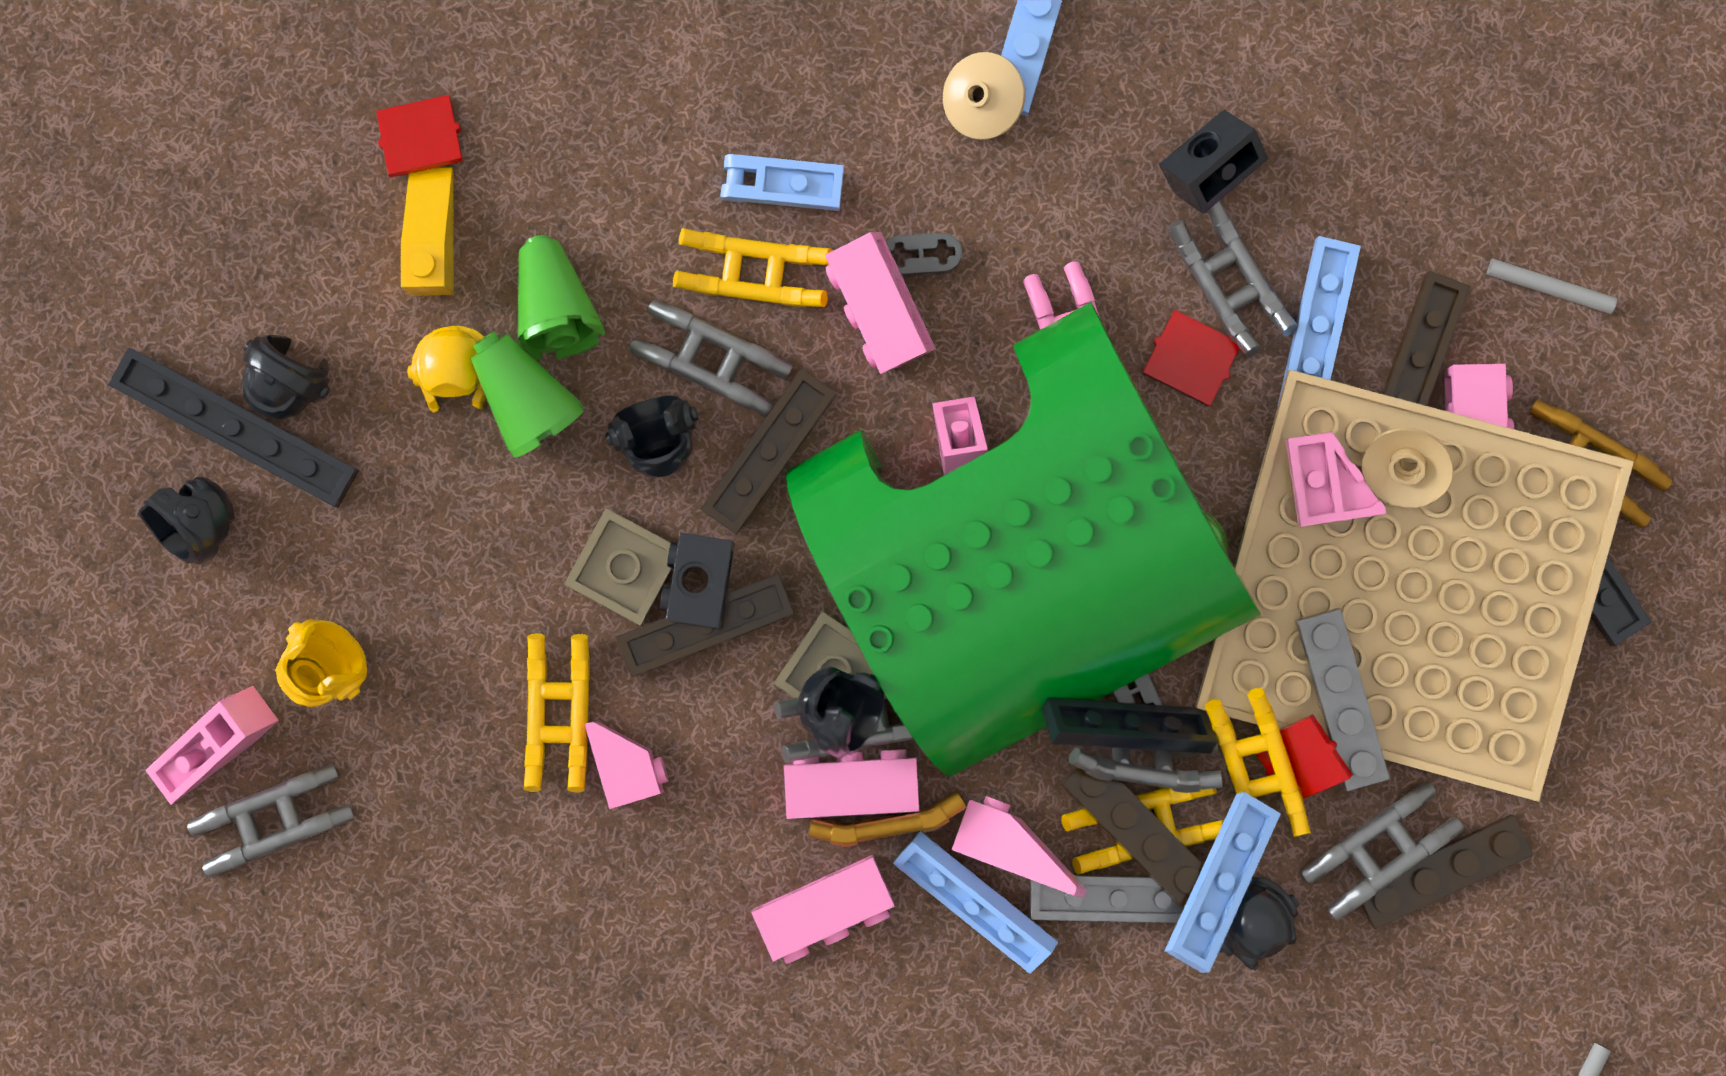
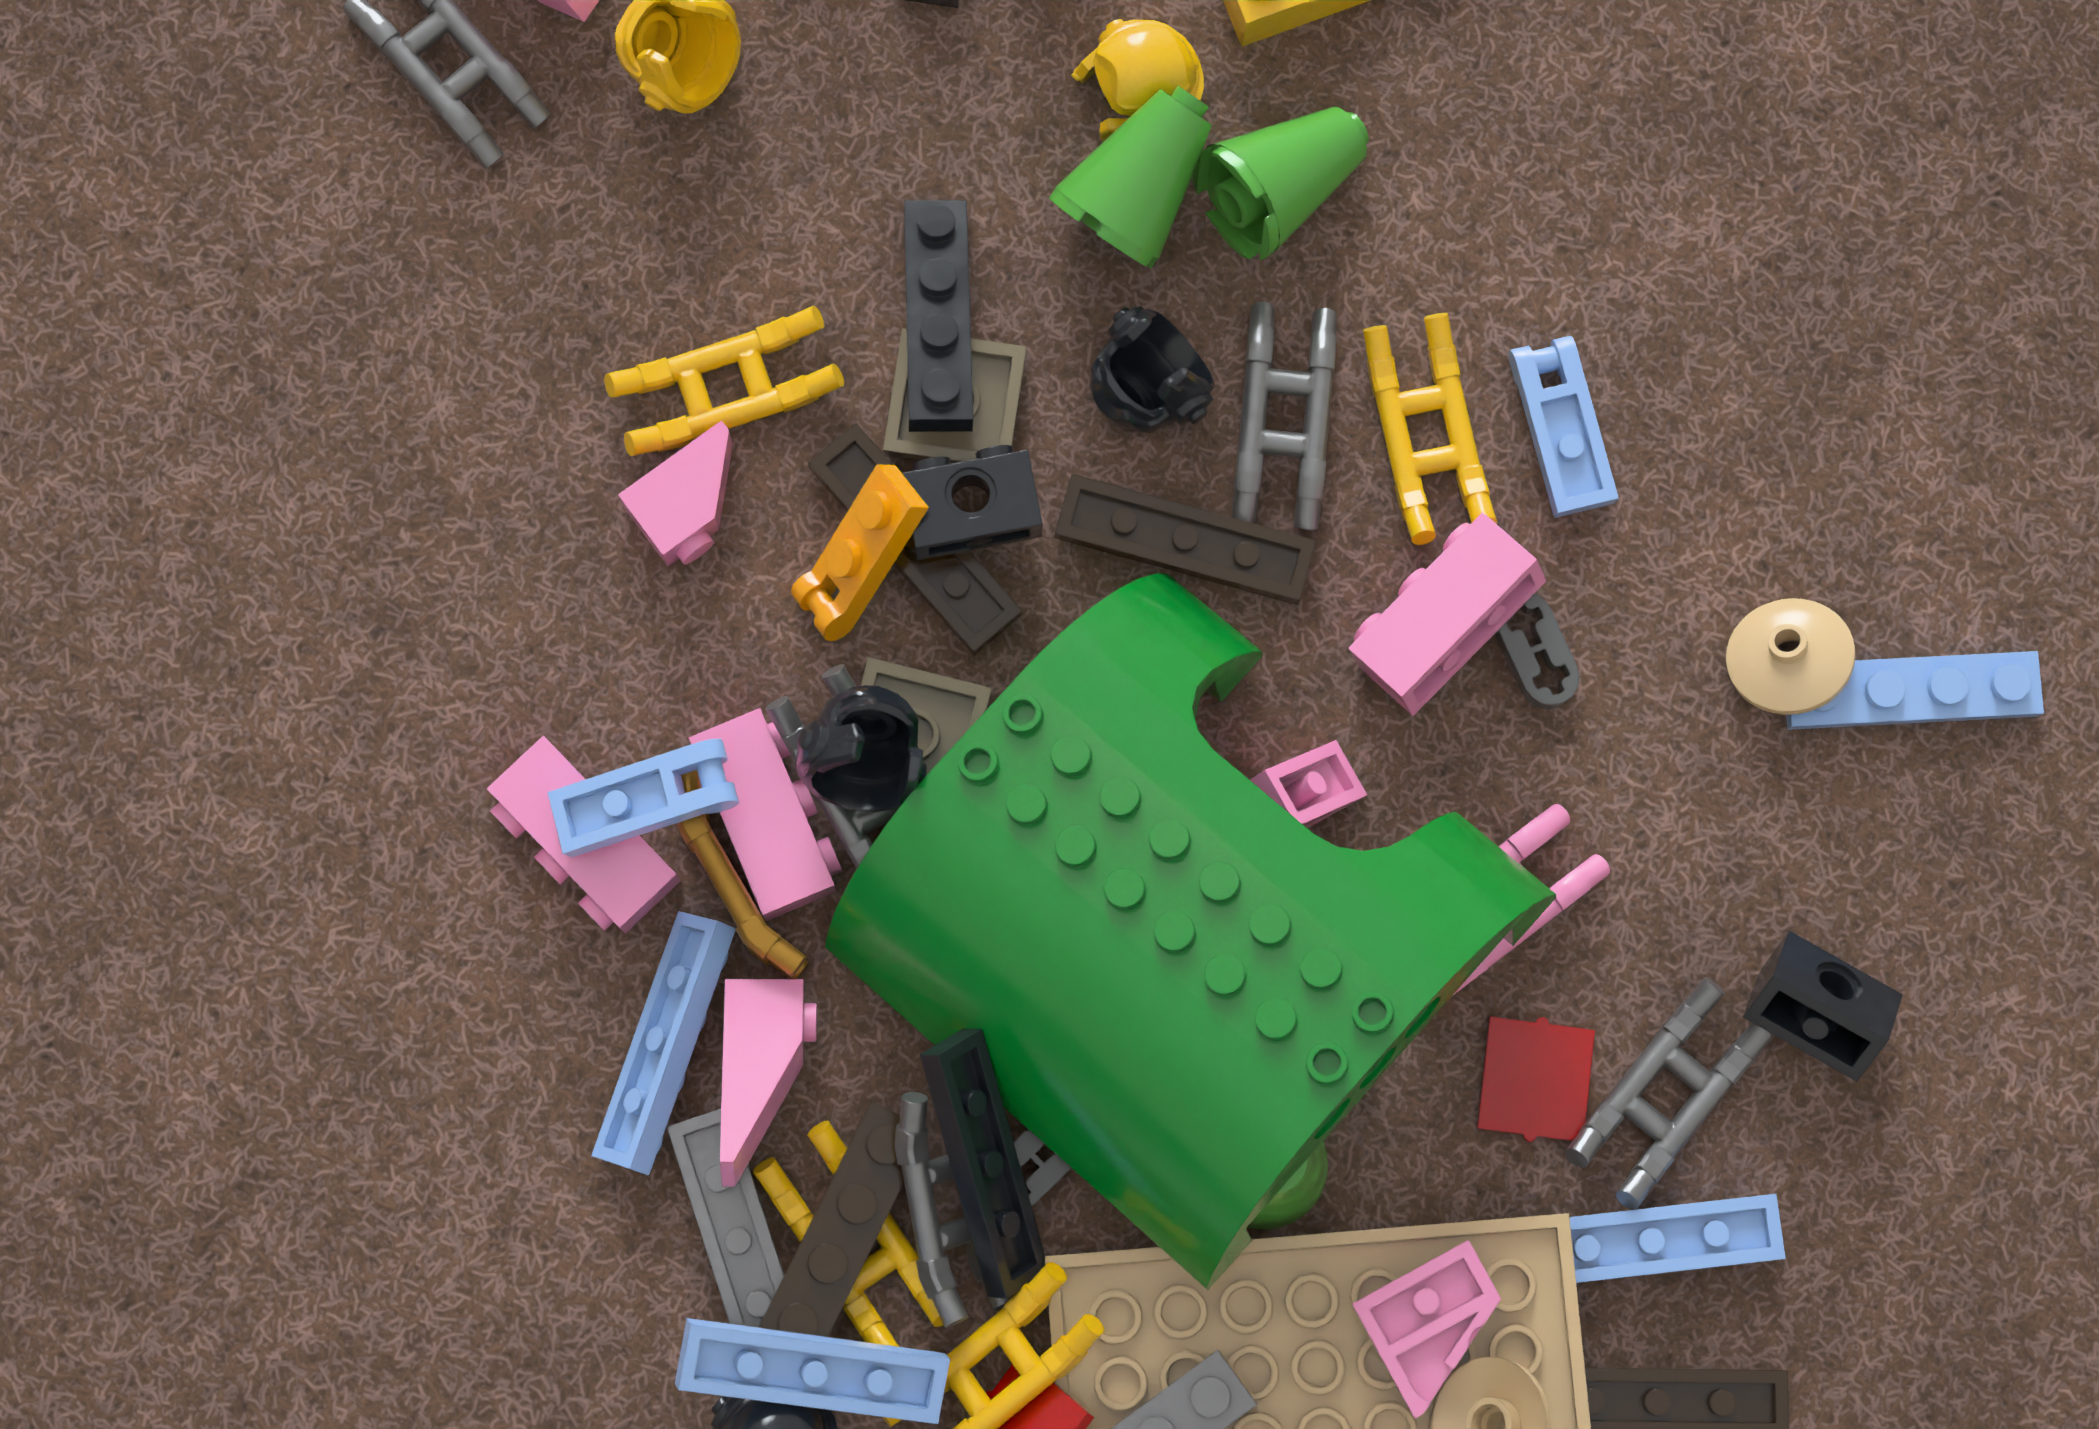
camera: 60 degrees right, 5 degrees down
none -> light blue plate [547,739,739,857]
none -> light orange plate [791,464,929,641]
none -> black plate [904,200,973,432]

